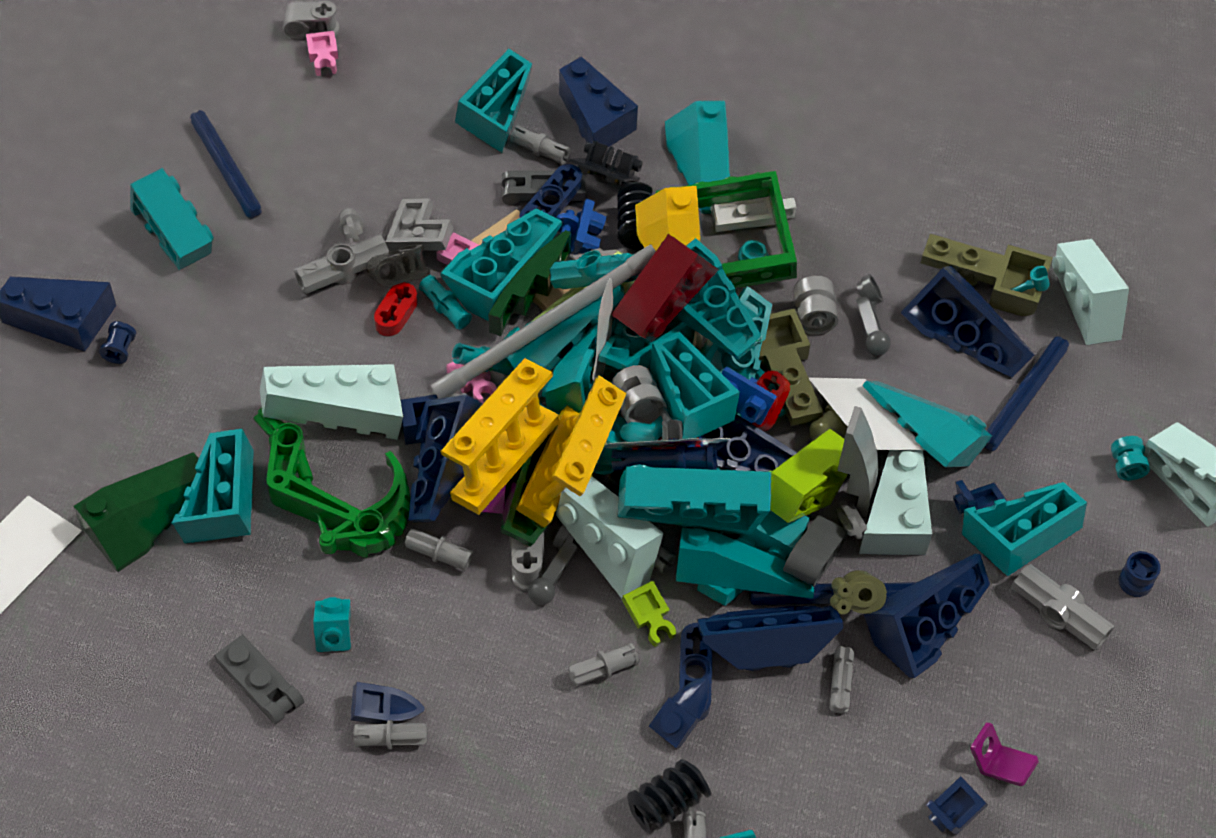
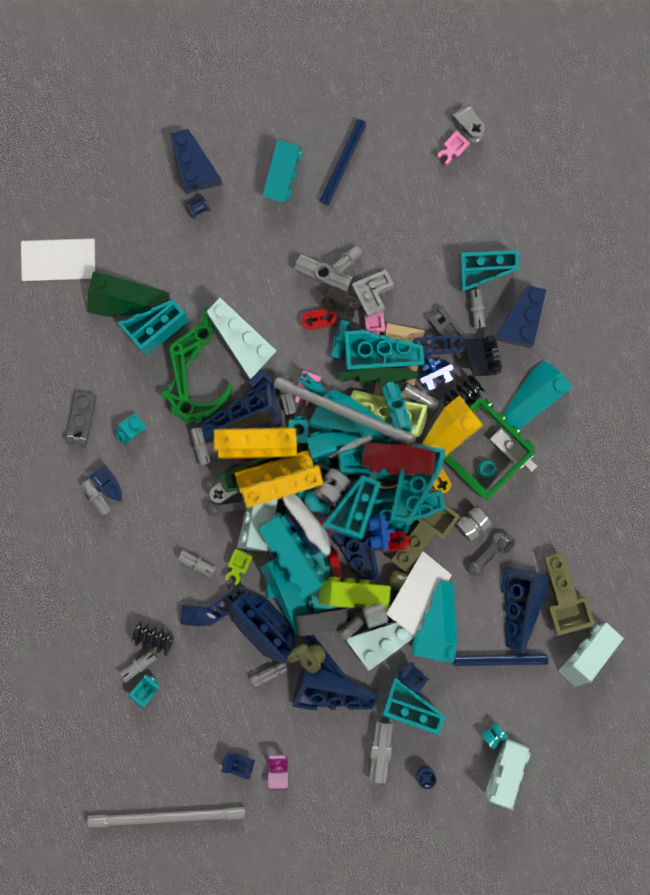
camera: 55 degrees right, 30 degrees up
dark grey hand [658,407,682,441] -> none
teal hand [1011,266,1050,292] -> none

